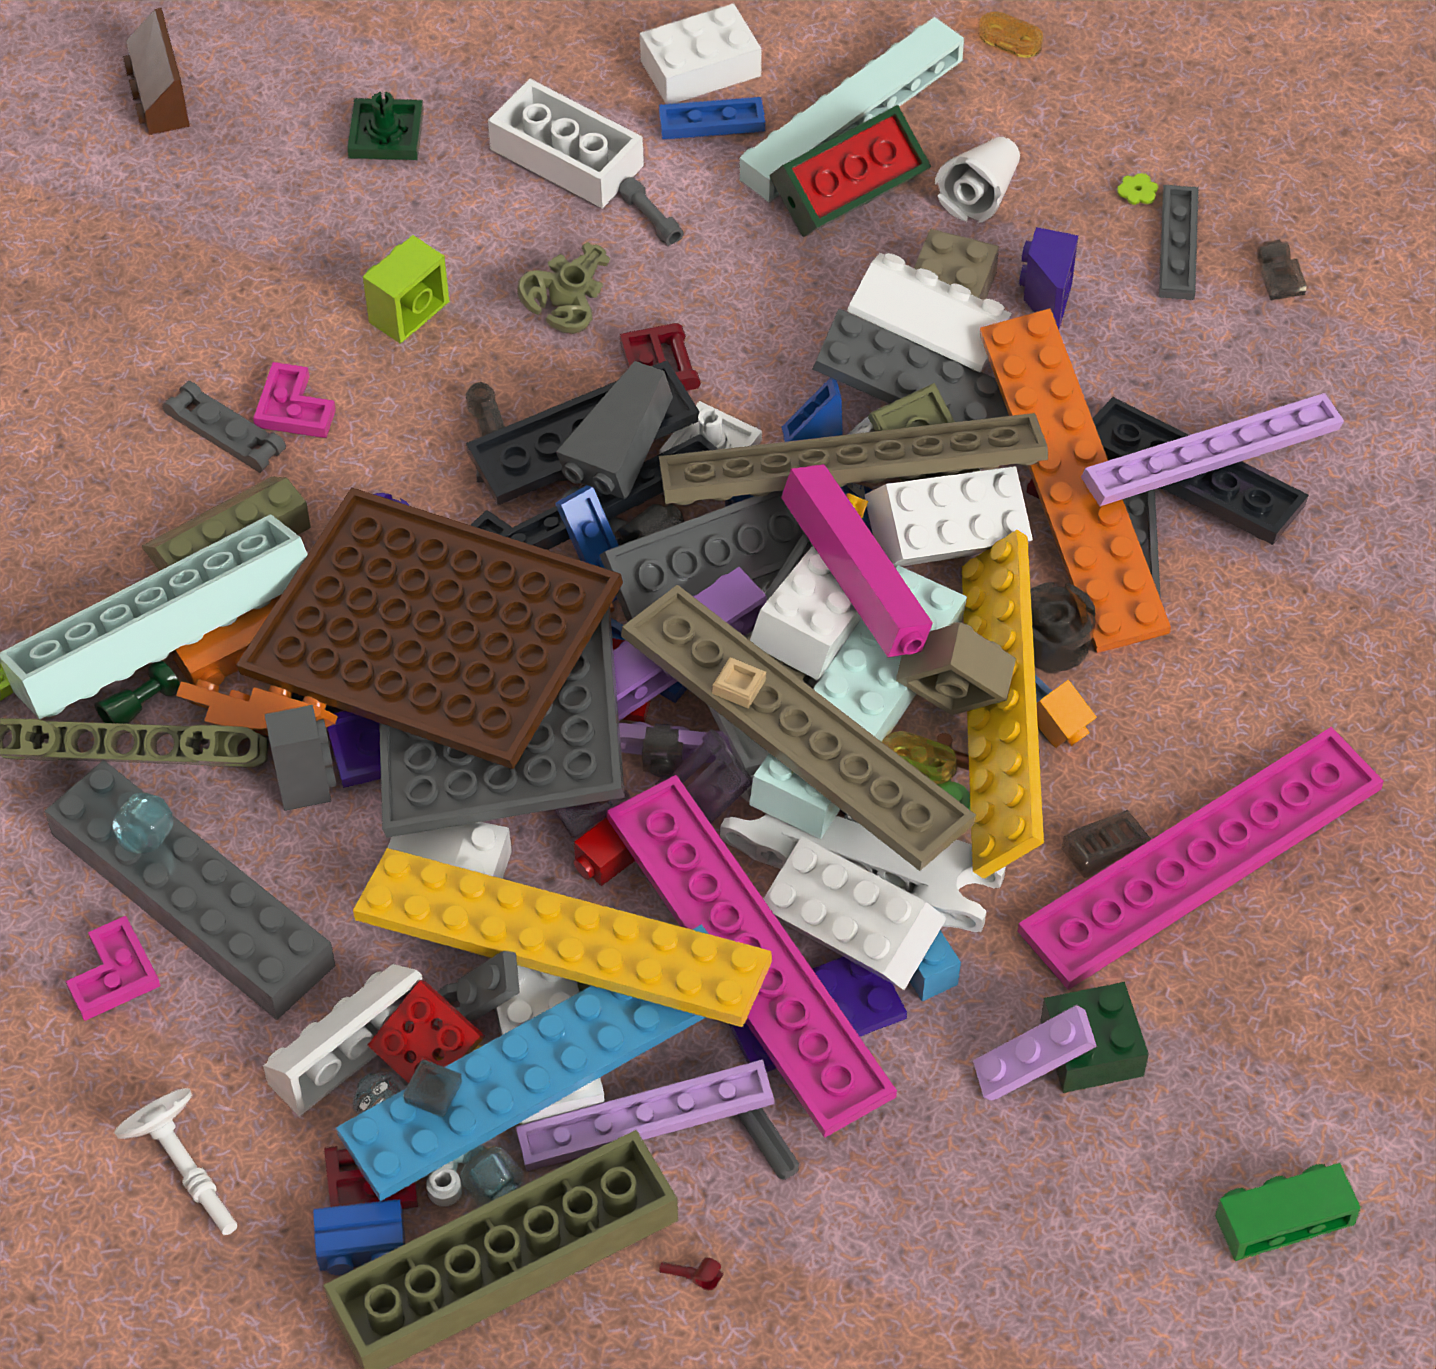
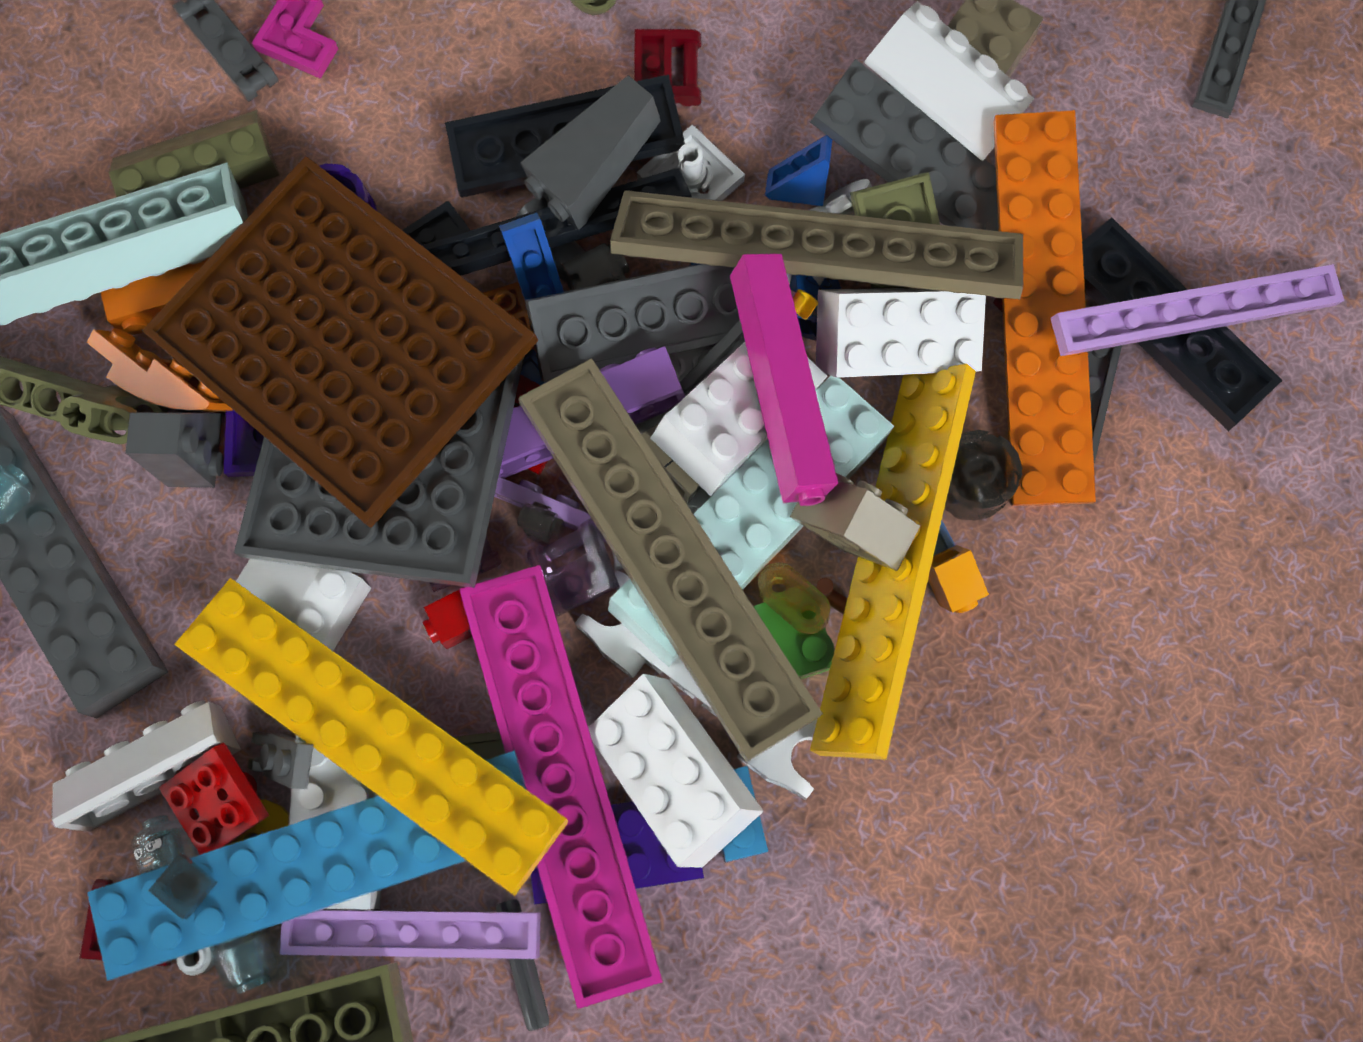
camera: 15 degrees right, 20 degrees up
dark green piece [94,660,180,724] -> none
blue brick [313,1199,405,1275] -> none
clear smoke plate [466,382,505,437] -> none
tan tile [712,657,766,709] -> none
lavender plate [973,1005,1097,1100] -> none
dark pink plate [1017,727,1384,990] -> none
dark purple slope [1019,227,1079,330] -> none
dark green brick [1040,982,1149,1093] -> none
clear smoke slope [1062,810,1151,879] -> none
clear smoke plate [1257,239,1307,301] -> none

